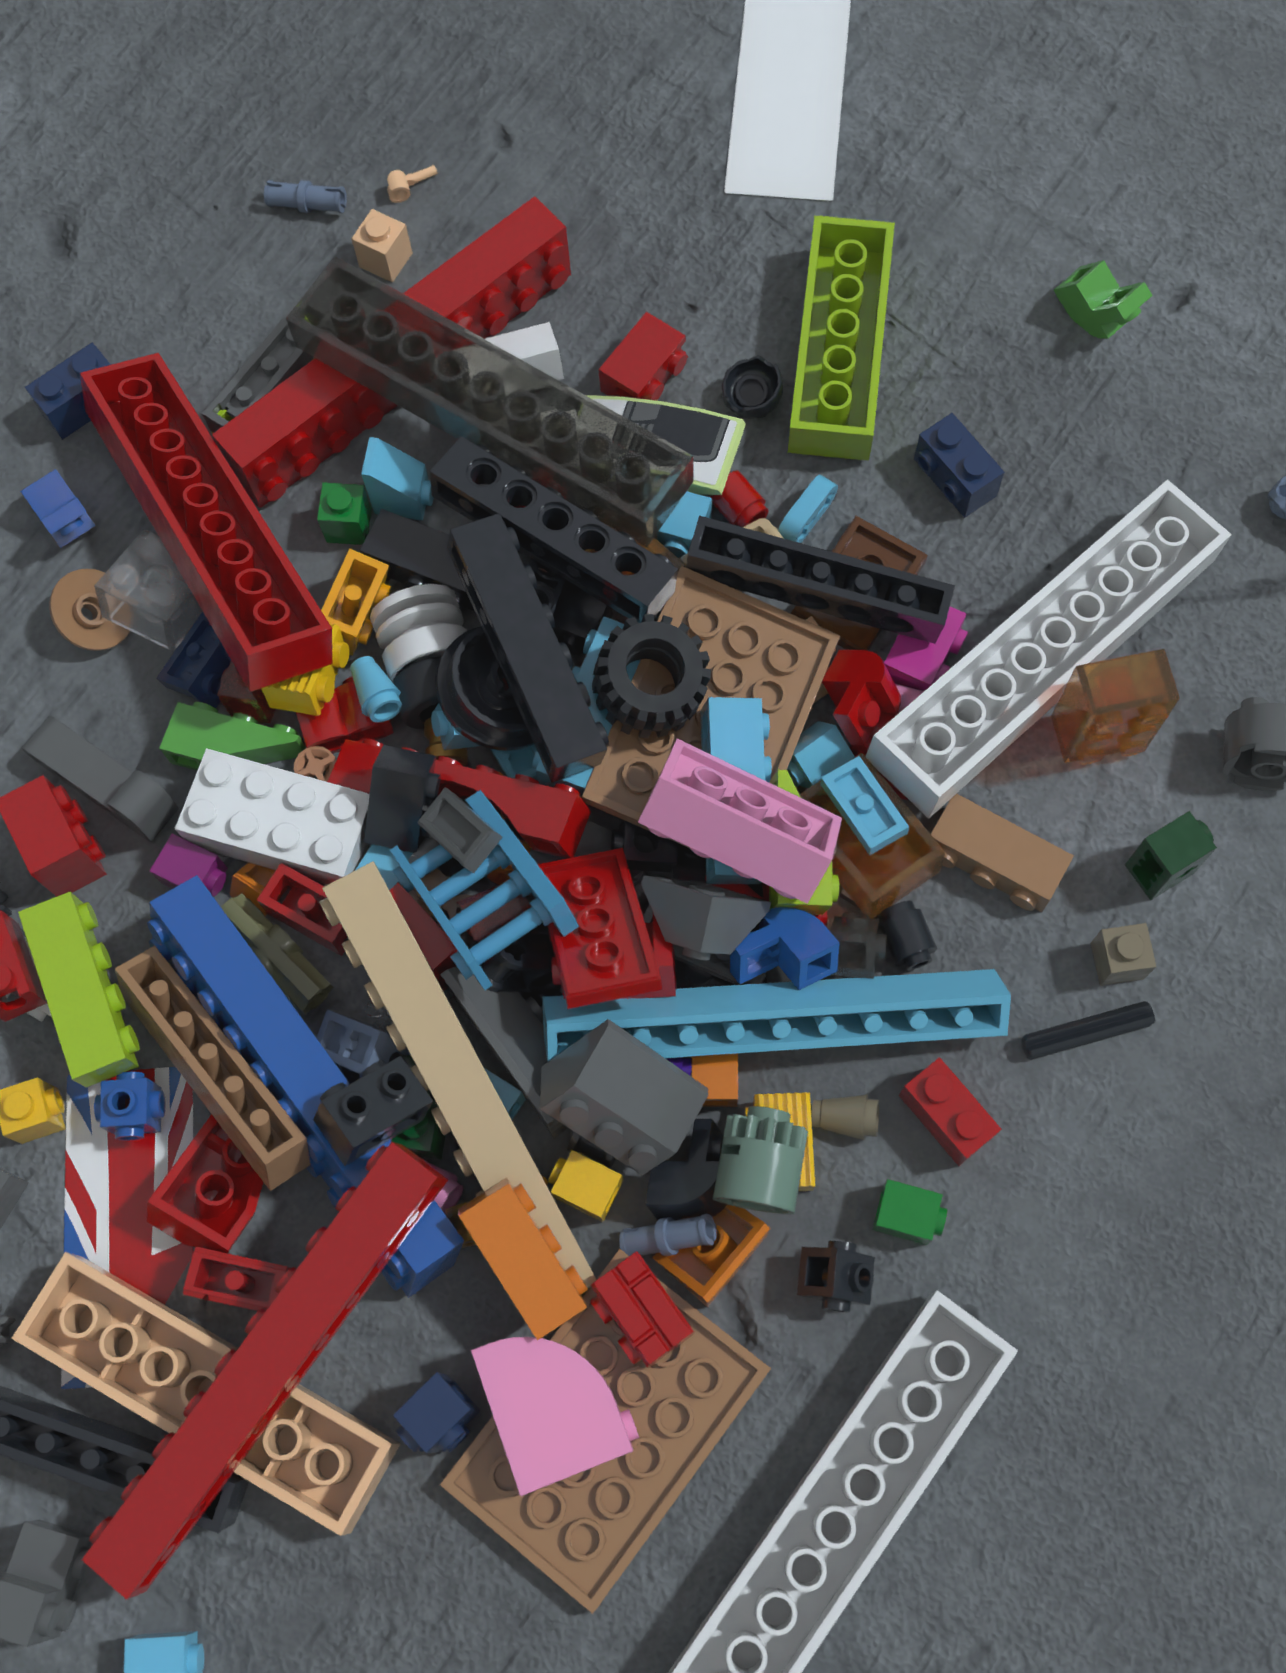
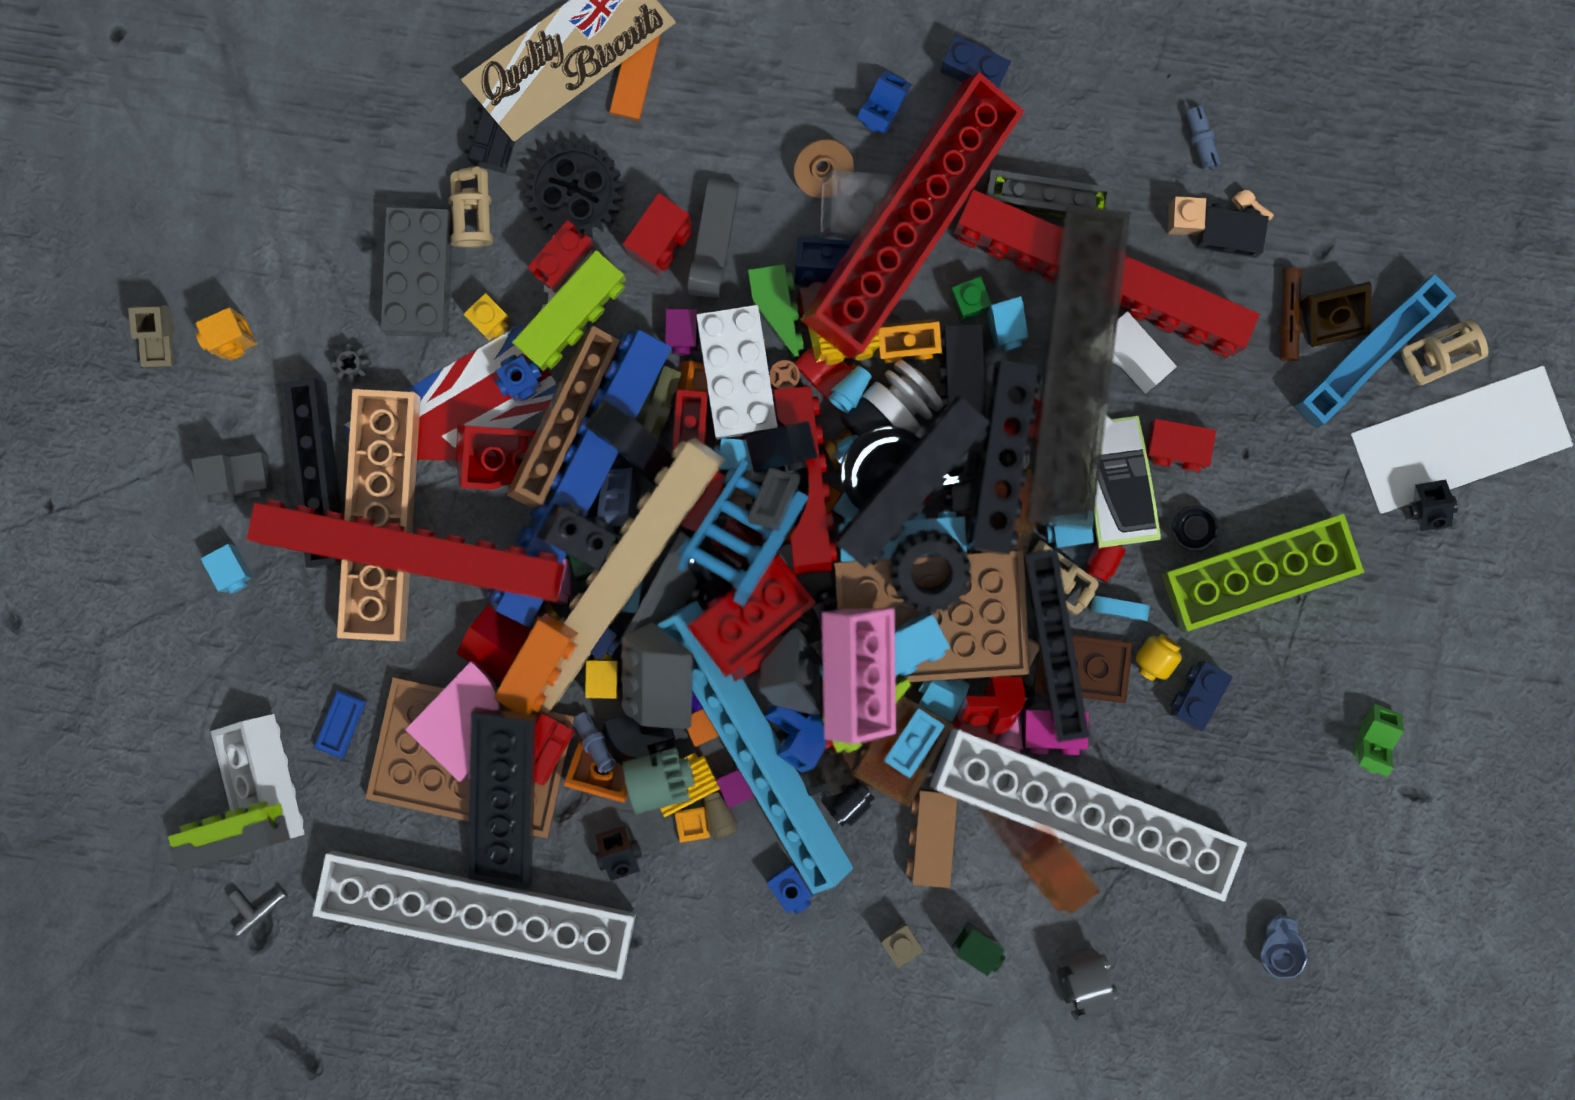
camera: 55 degrees right, 15 degrees up
red brick [183,1247,291,1312] -> none
dark blue brick [393,1372,481,1453] -> none
green brick [872,1179,947,1245] -> none
red brick [898,1057,1002,1166] -> none
black axle [1021,1001,1155,1060] -> none
none -> blue tile [313,690,367,759]
none -> red slope [456,605,532,684]
none -> black plate [468,707,537,888]
none -> black beam [585,400,676,487]
none -> dark blue plate [590,623,625,660]
none -> light orange tile [675,806,711,843]
none -> magenta brick [716,768,755,808]
none -> blue brick [766,863,813,914]
none -> yellow head [1135,634,1182,681]
none -> black brick [1196,203,1269,258]
none -> reddish brown pin [1278,267,1303,361]
none -> dark azure arch [1294,274,1457,428]
none -> dark brown slope [1300,281,1372,347]
none -> tan piece [1401,318,1489,385]
none -> black brick [1409,479,1458,531]

